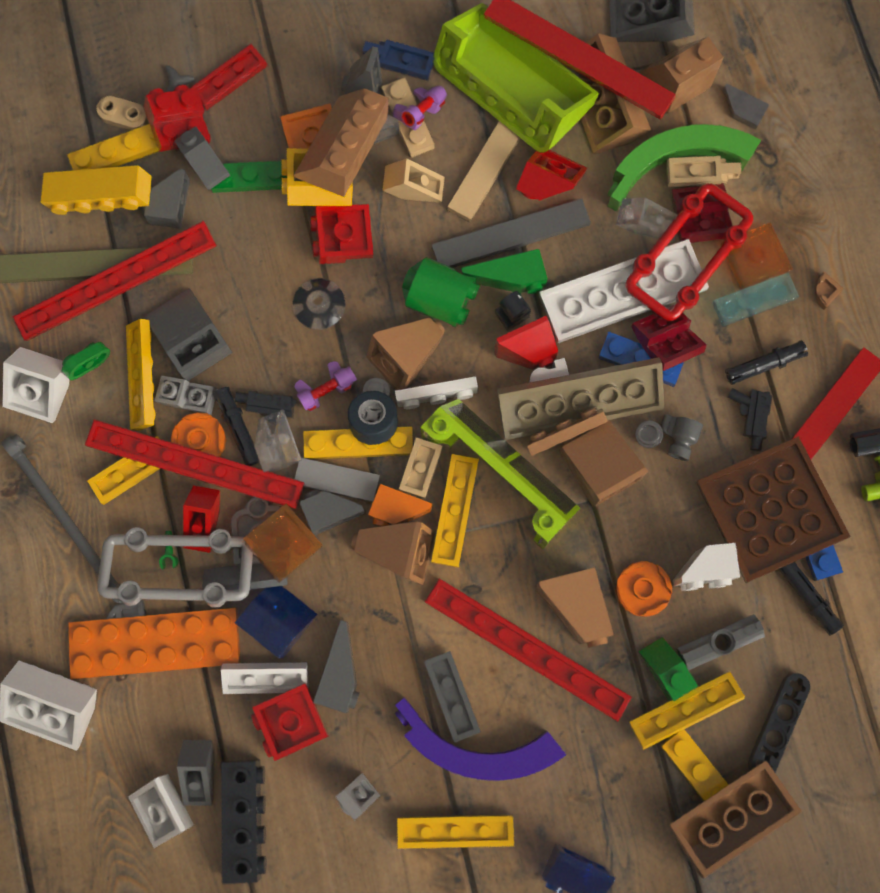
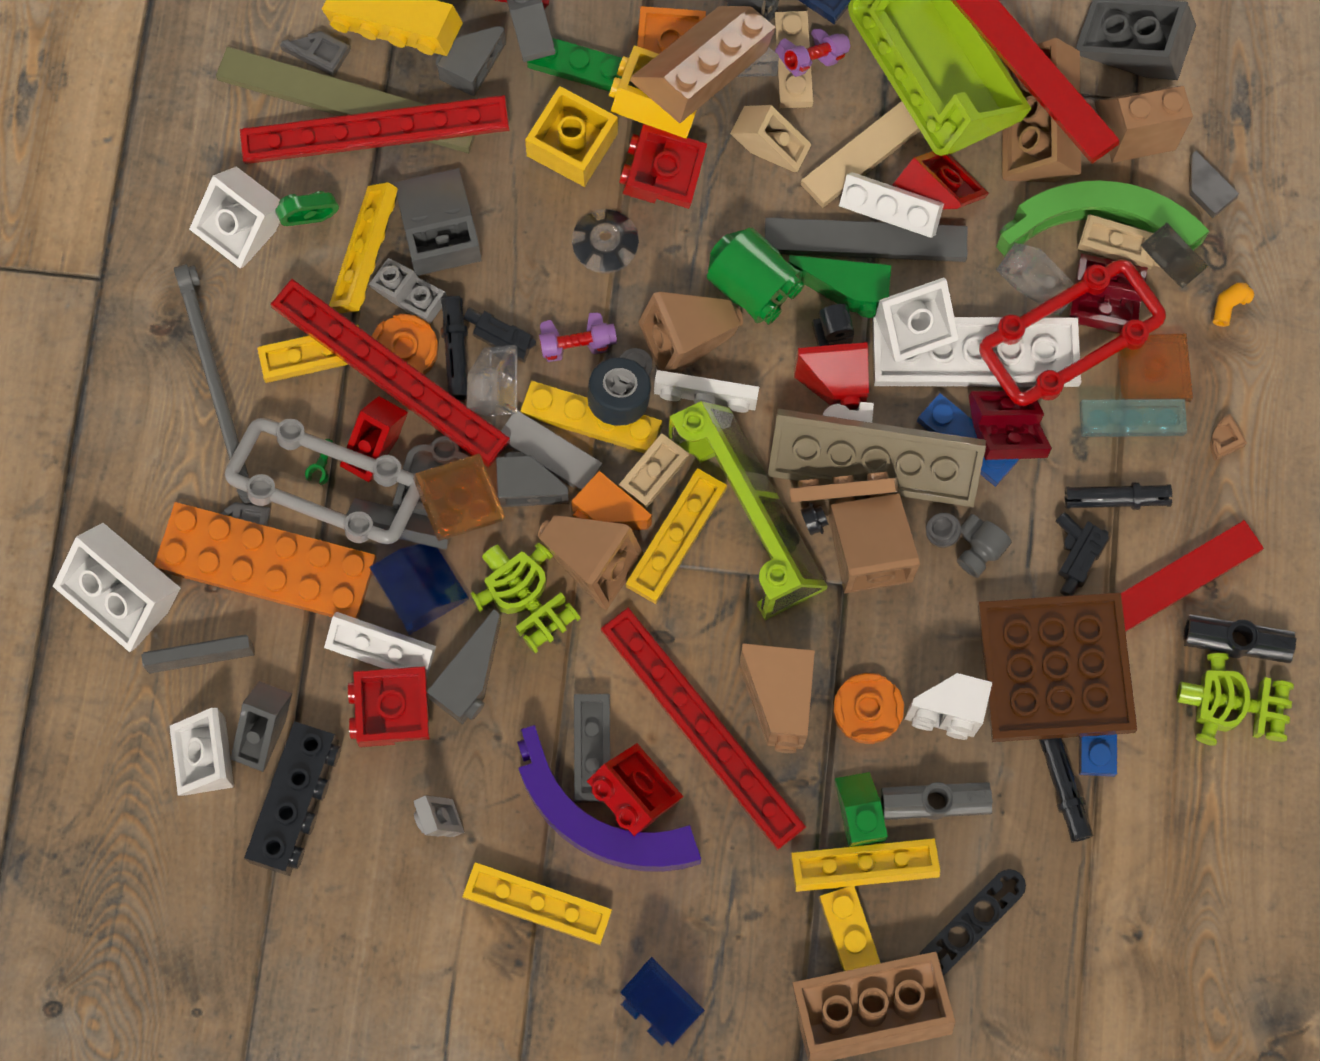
camera: 15 degrees right, 5 degrees down
none -> dark grey tile [141,635,255,674]
none -> flat silver tile [280,31,351,77]
none -> lime piece [470,543,581,654]
none -> yellow brick [525,86,618,187]
none -> red plate [587,743,684,836]
none -> black plate [800,502,829,535]
none -> white plate [839,172,944,238]
none -> white slope [875,277,959,363]
none -> clear smoke slope [1141,222,1208,289]
none -> light orange arm [1213,282,1254,327]

